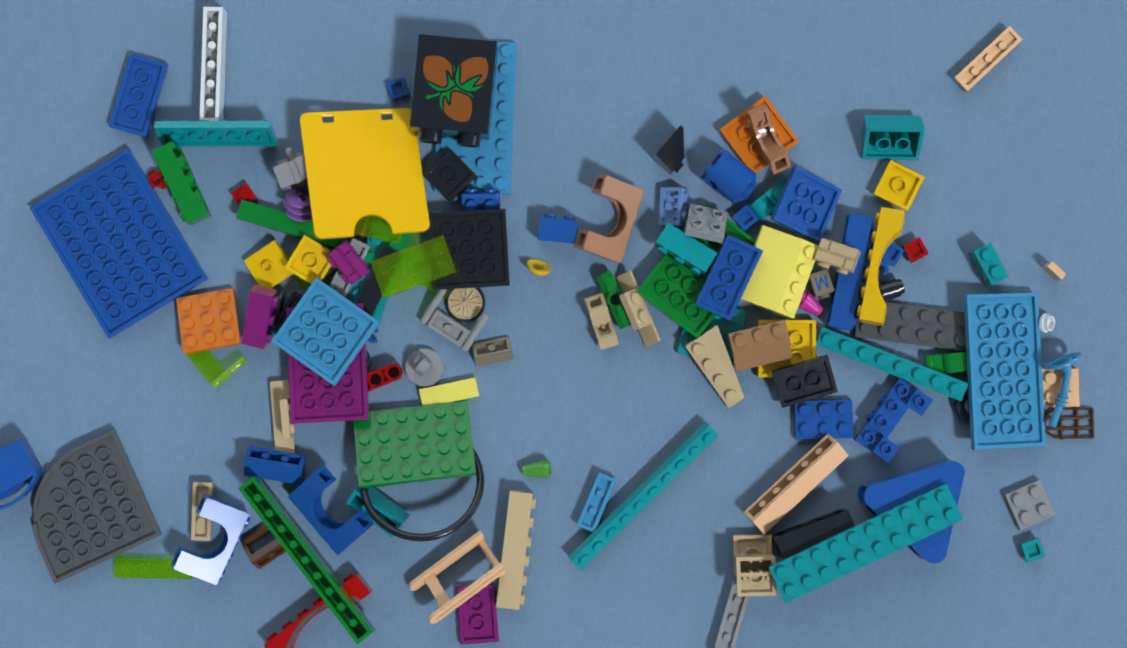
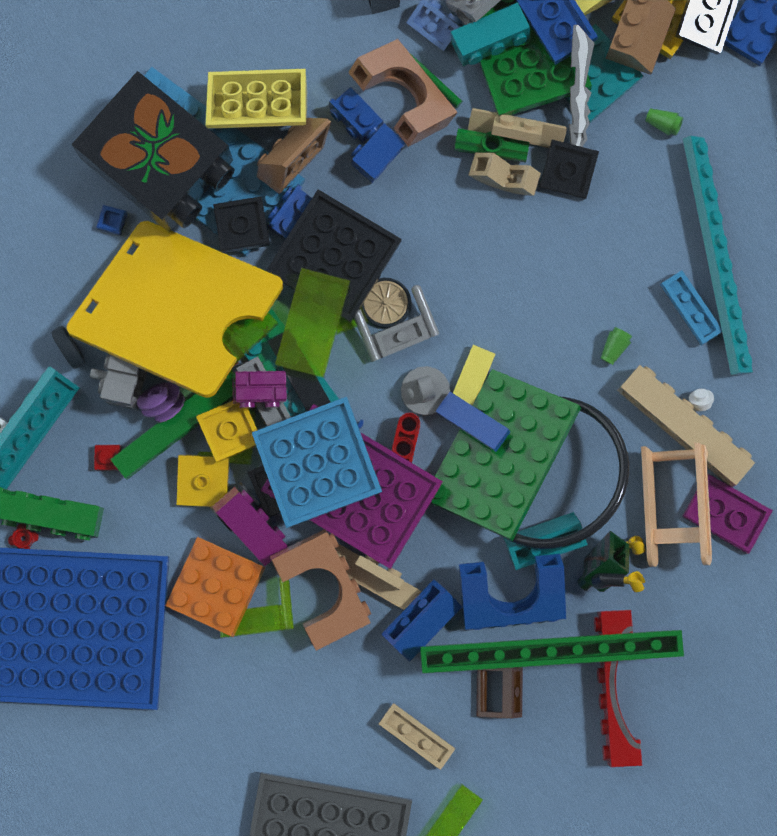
camera: 55 degrees left, 5 degrees down
arch [171,493,250,585] -> none
dark tan slope [472,336,514,367] -> none
yellow piece [527,259,551,276] -> none
tan wing [685,324,745,408] -> none
none -> black bush [51,326,85,369]
none -> light yellow slope [206,69,307,128]
none -> medium nougat slope [256,118,331,194]
none -> nougat arch [270,530,371,651]
none -> blue bracket [329,87,383,143]
none -> green bar [410,53,463,108]
none -> blue tile [435,392,510,452]
none -> black tile [539,139,599,199]
none -> light grey sword [569,25,594,147]
none -> torso [577,531,646,592]
none -> bright green cone [645,108,683,136]
none -> white plate [689,389,714,411]

